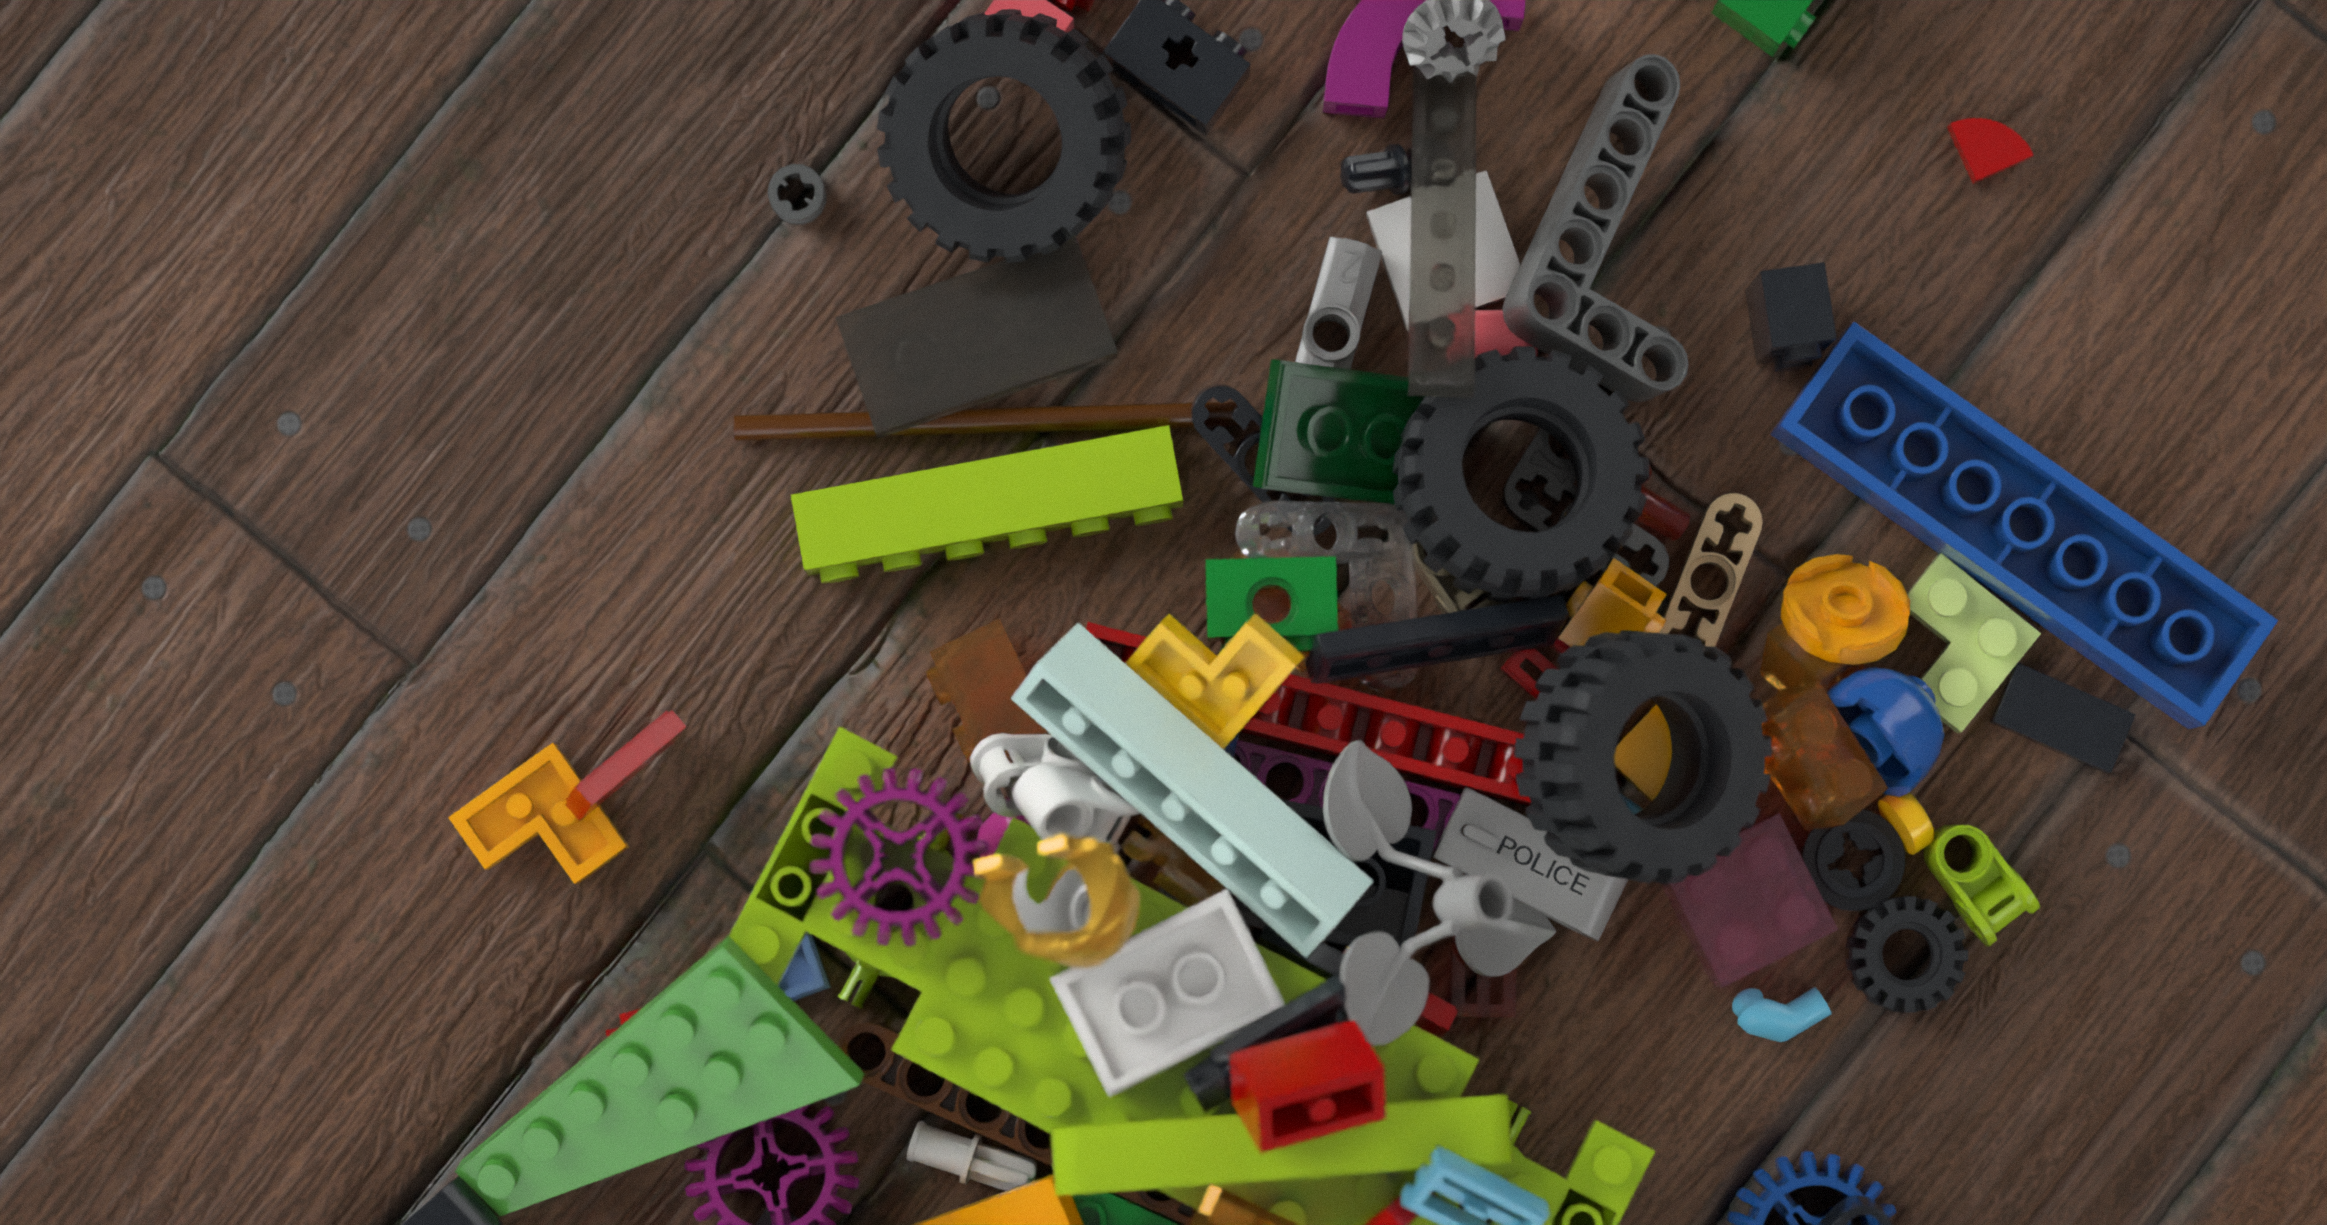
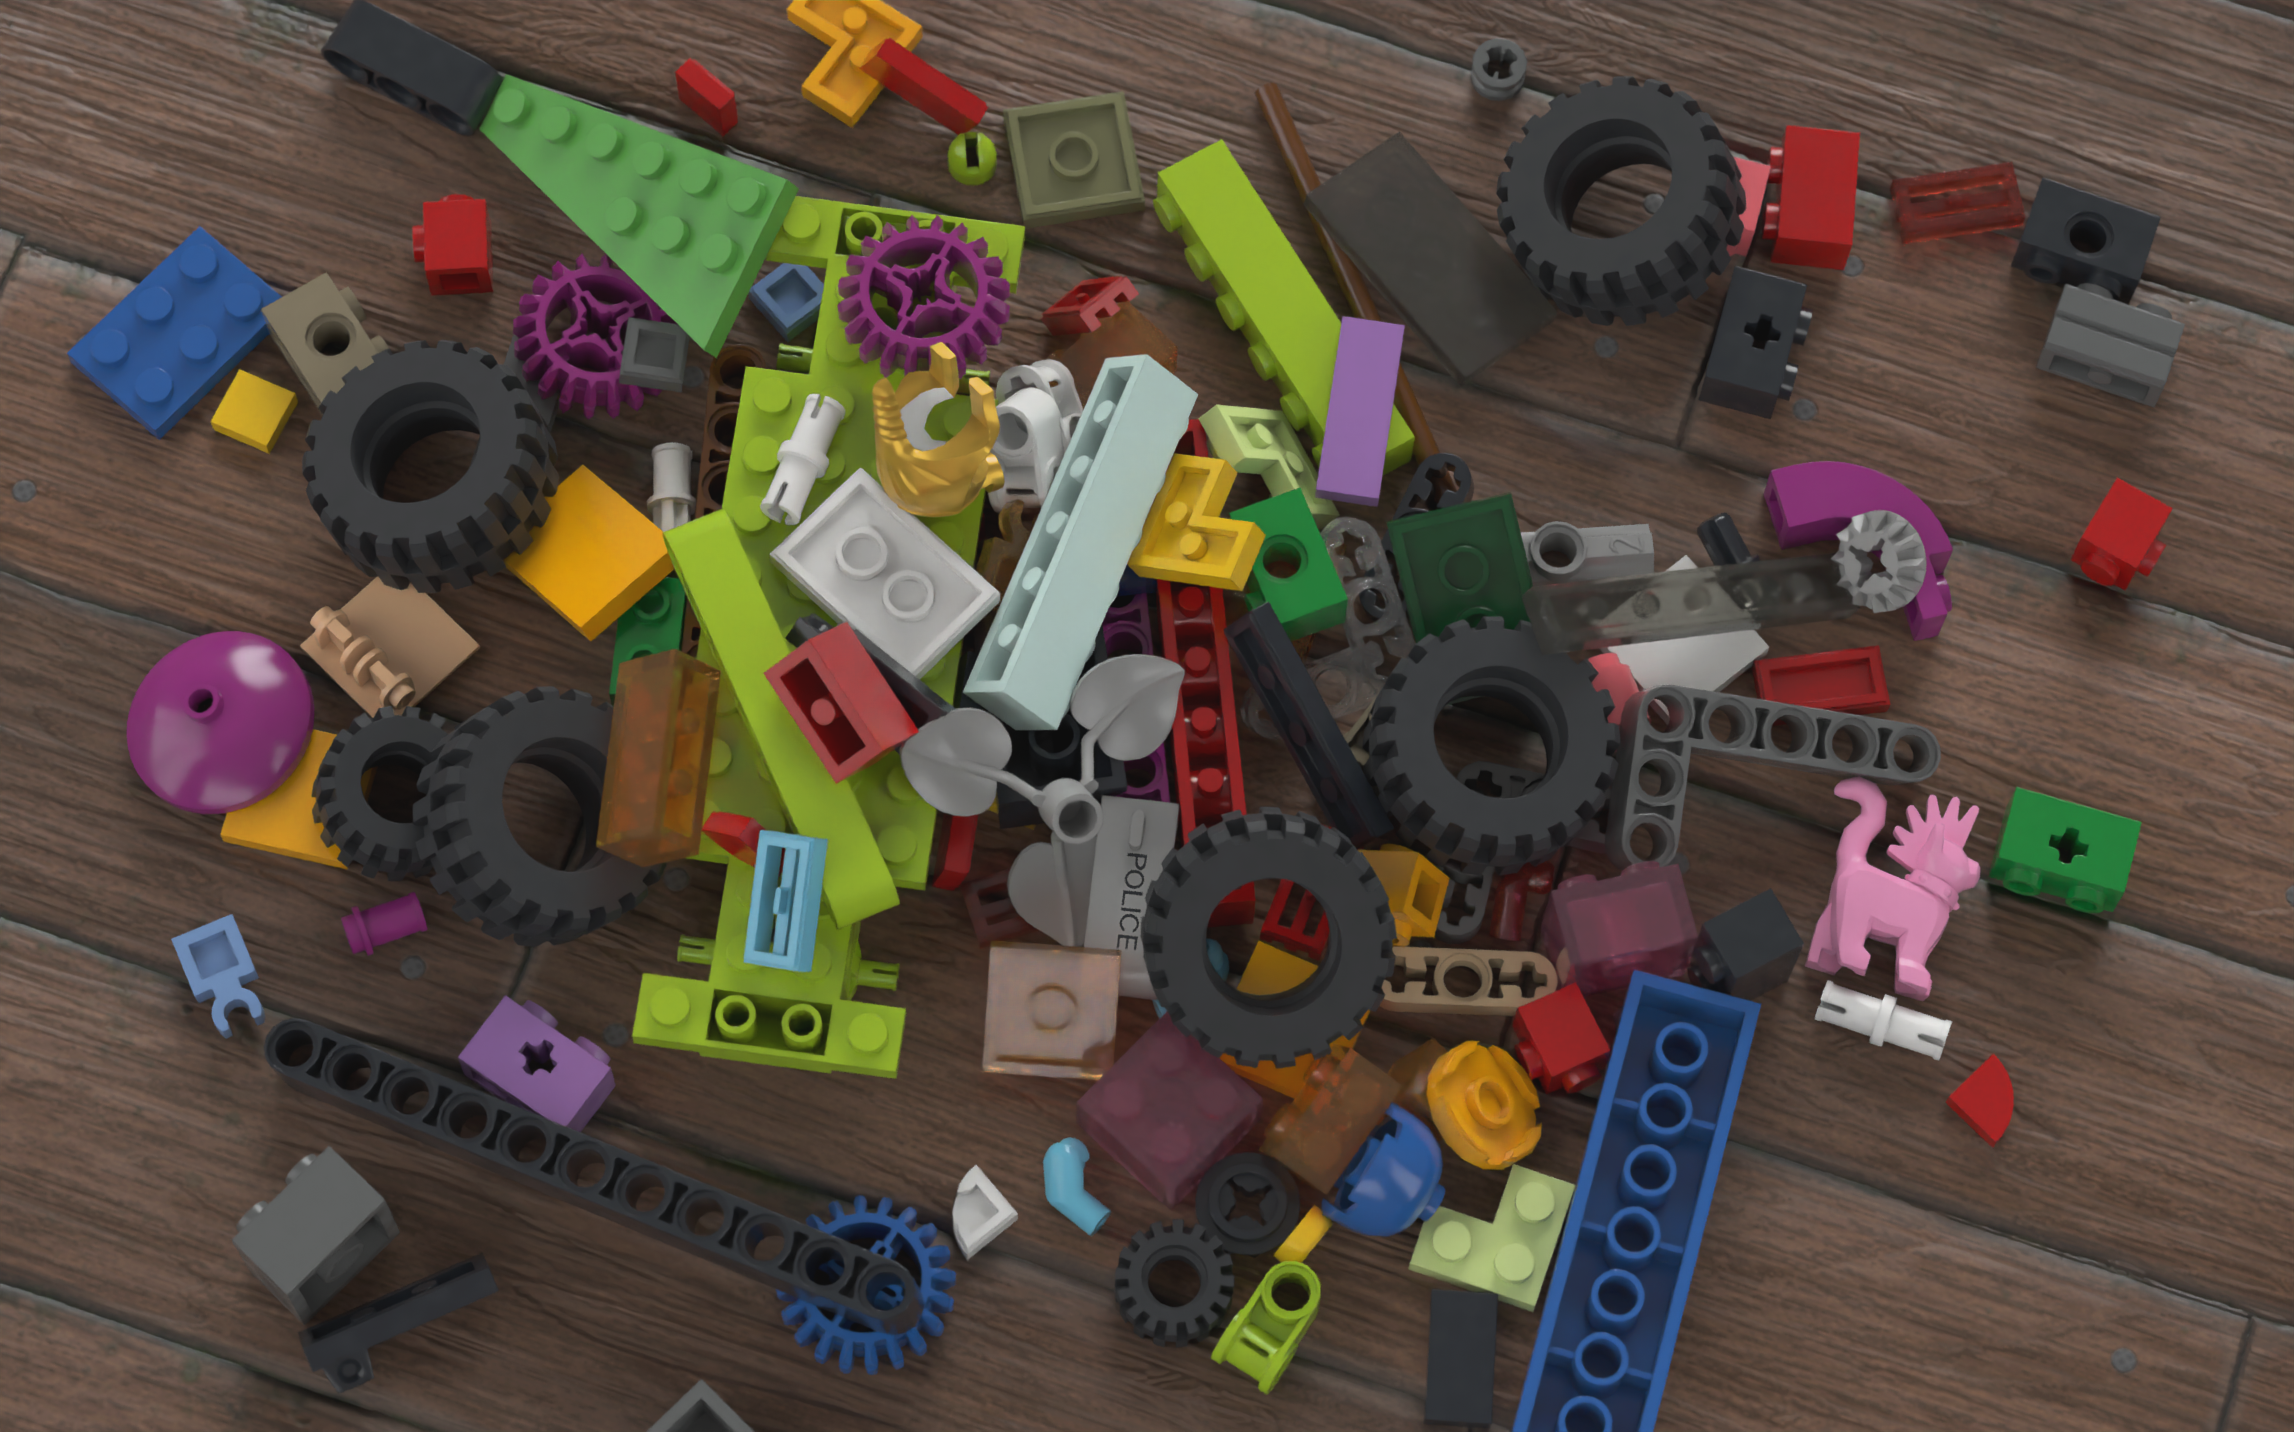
camera: 65 degrees right, 15 degrees down
none -> dark grey tile [619,317,690,392]
none -> red tile [675,58,738,136]
none -> white pin [760,394,845,525]
none -> lime hinge [948,132,997,186]
none -> white tile [952,1165,1018,1260]
none -> clear orange tile [982,940,1122,1081]
none -> olive tile [1003,91,1145,229]
none -> red tile [1040,276,1139,336]
none -> yellowish green plate [1198,404,1340,529]
none -> medium lavender tile [1315,316,1405,507]
none -> red brick [1512,982,1611,1095]
none -> clear pink brick [1541,861,1698,997]
none -> red tile [1752,645,1890,726]
none -> bright pink animal [1805,776,1980,1001]
none -> white pin [1815,980,1952,1061]

